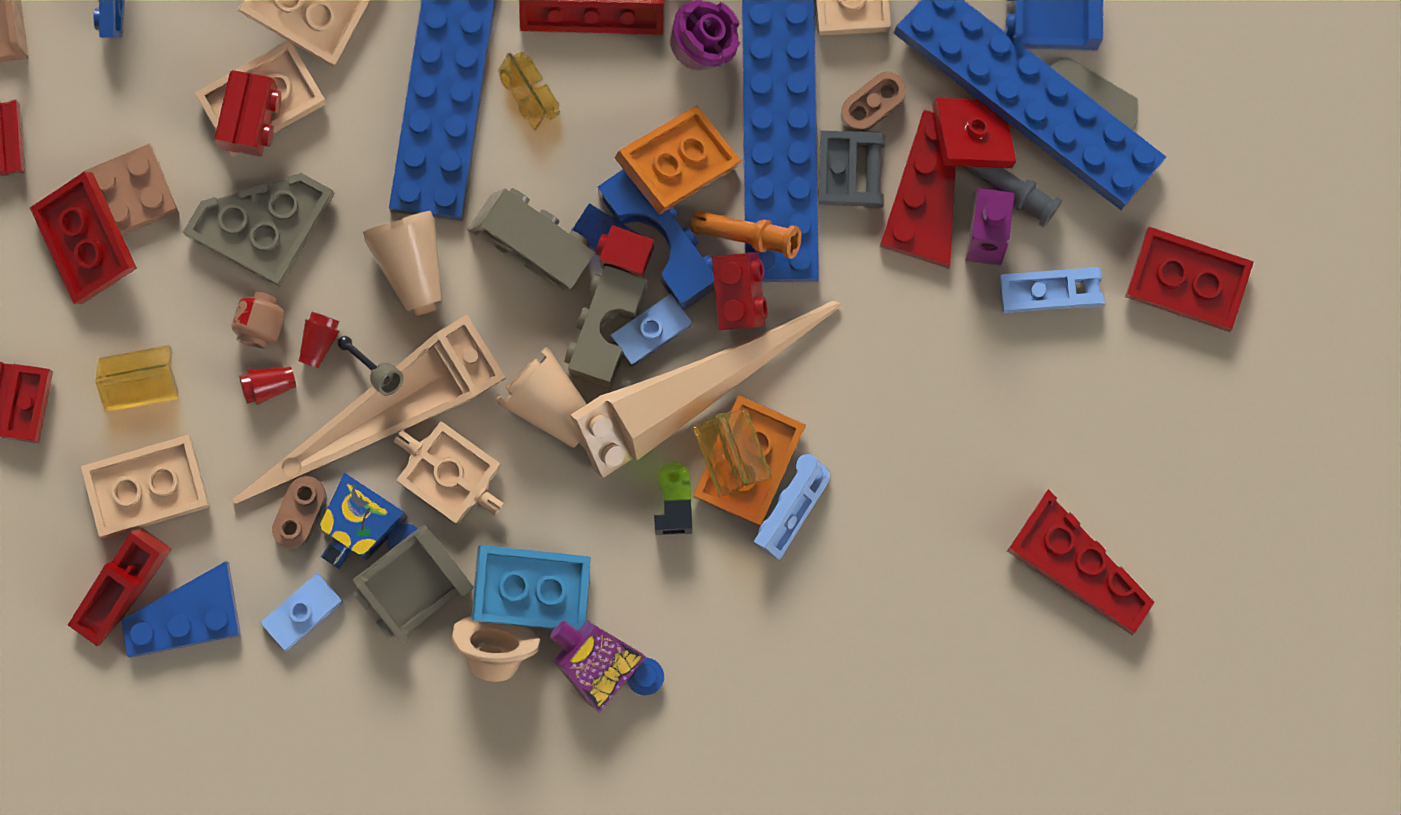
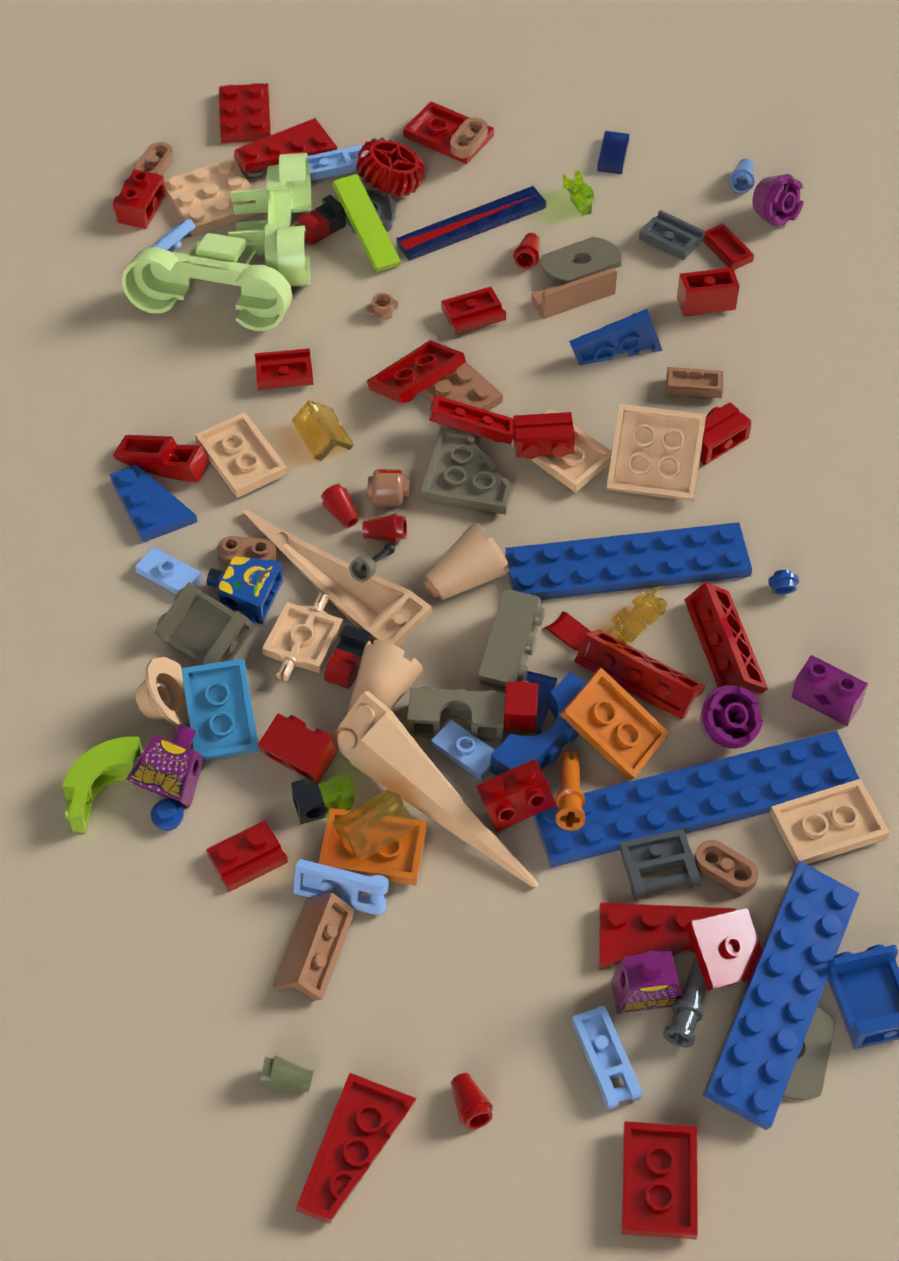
camera: 75 degrees right, 25 degrees down
none -> lime arch [62,736,143,834]
none -> red plate [206,820,288,892]
none -> red brick [257,713,338,784]
none -> olive cone [259,1055,313,1092]
none -> nougat panel [273,892,355,1001]
none -> red leg [324,625,372,689]
none -> red plate [429,395,513,445]
none -> red cone [451,1073,493,1130]
none -> red piece [544,611,591,651]
none -> red fence [574,630,706,719]

